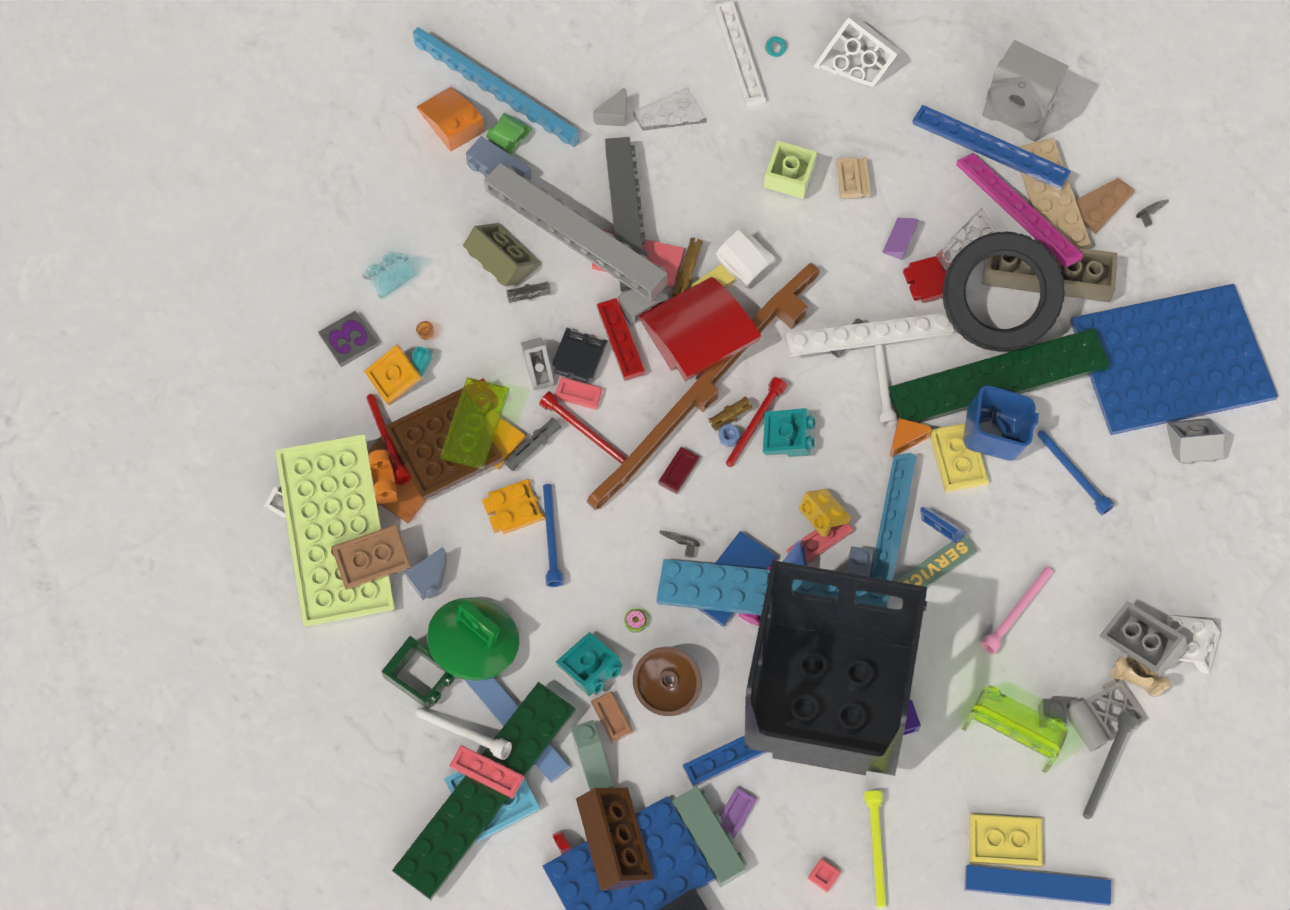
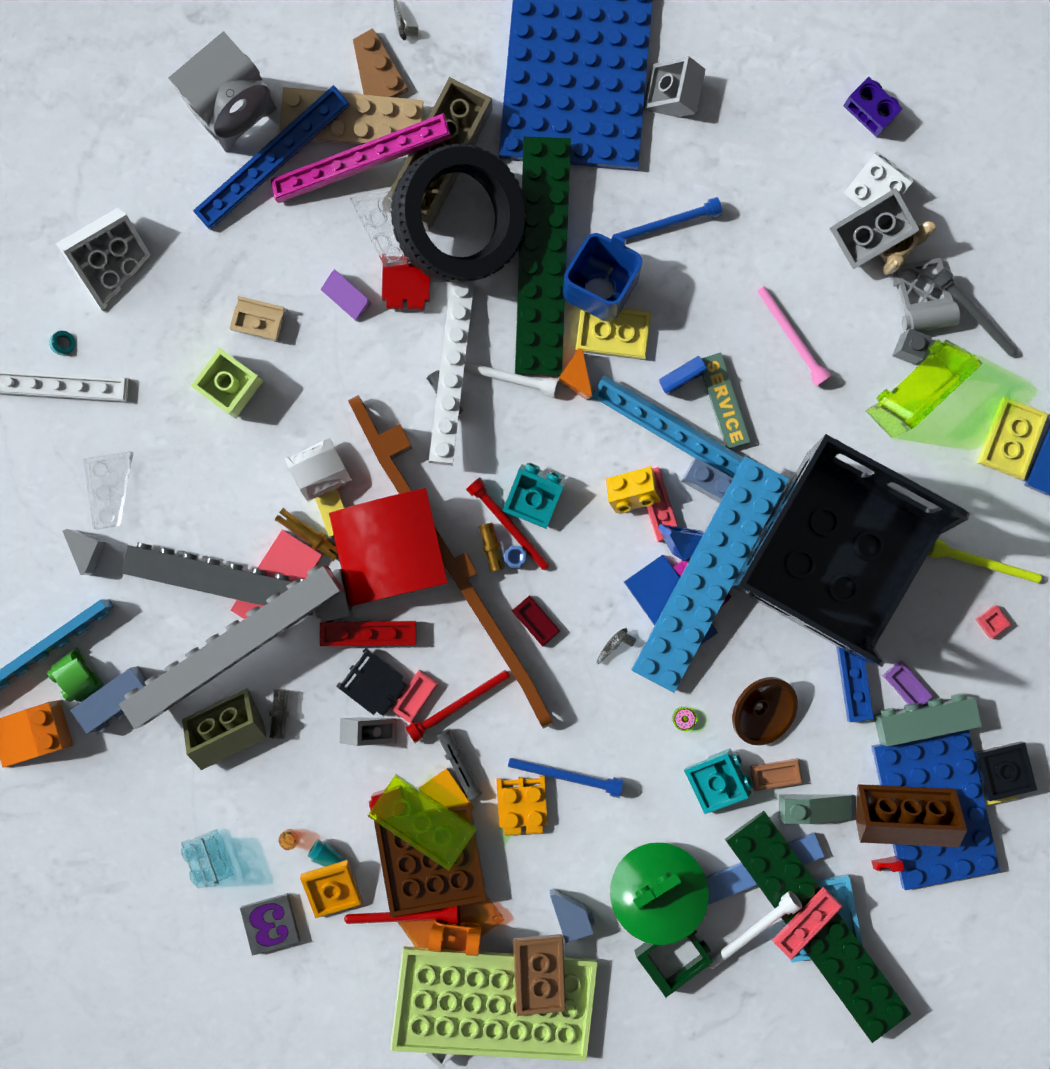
camera: 70 degrees left, 20 degrees up
none -> dark purple brick [843,76,903,138]

